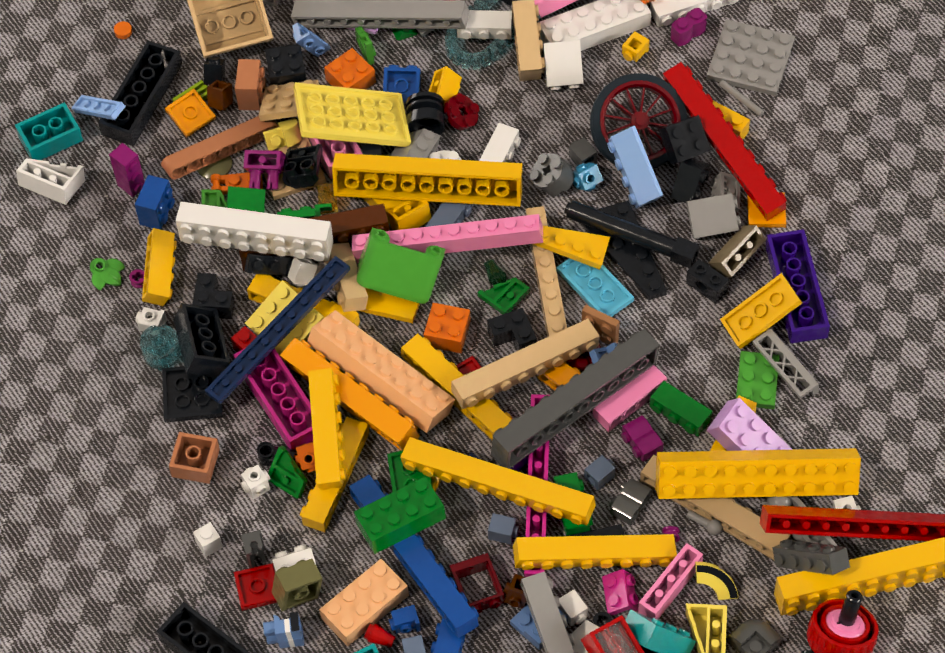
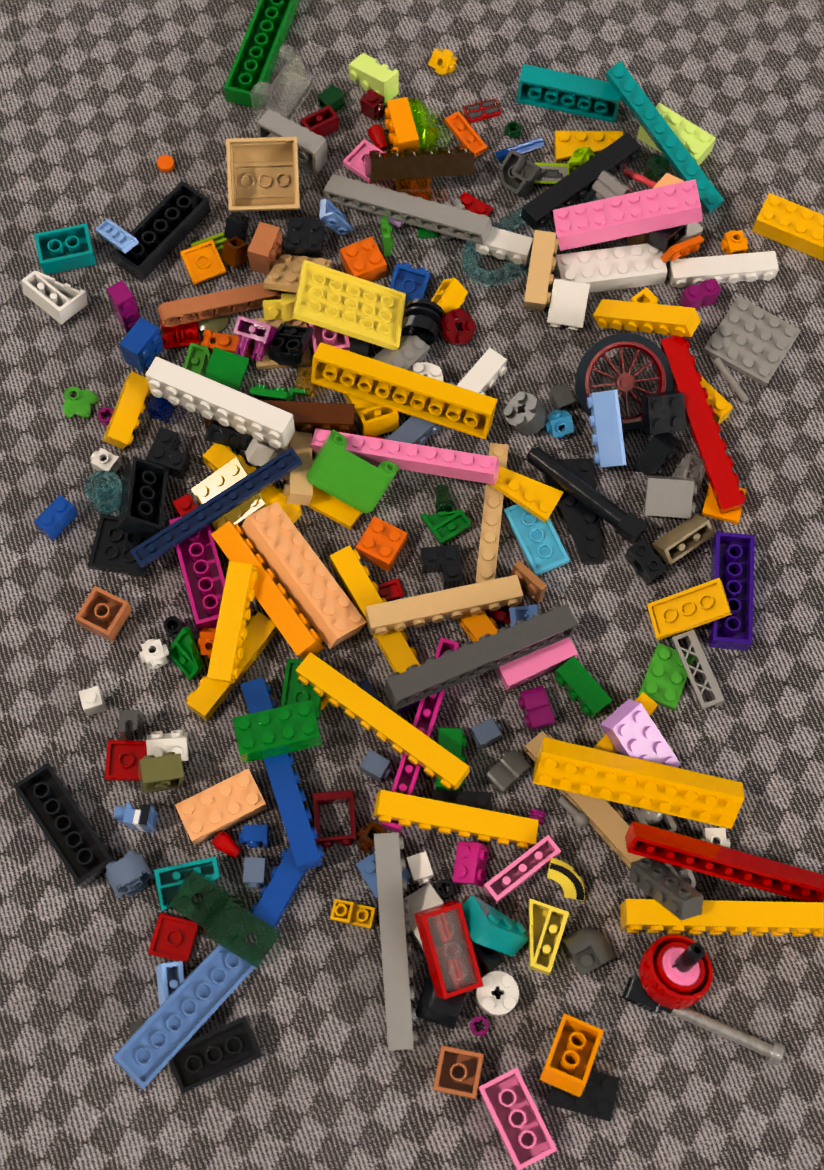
camera: 10 degrees right, 10 degrees up
none -> blue brick [34,495,78,541]
none -> clear blue brick [148,396,176,423]
none -> red hinge [160,319,200,349]
none -> yellow brick [593,299,701,337]

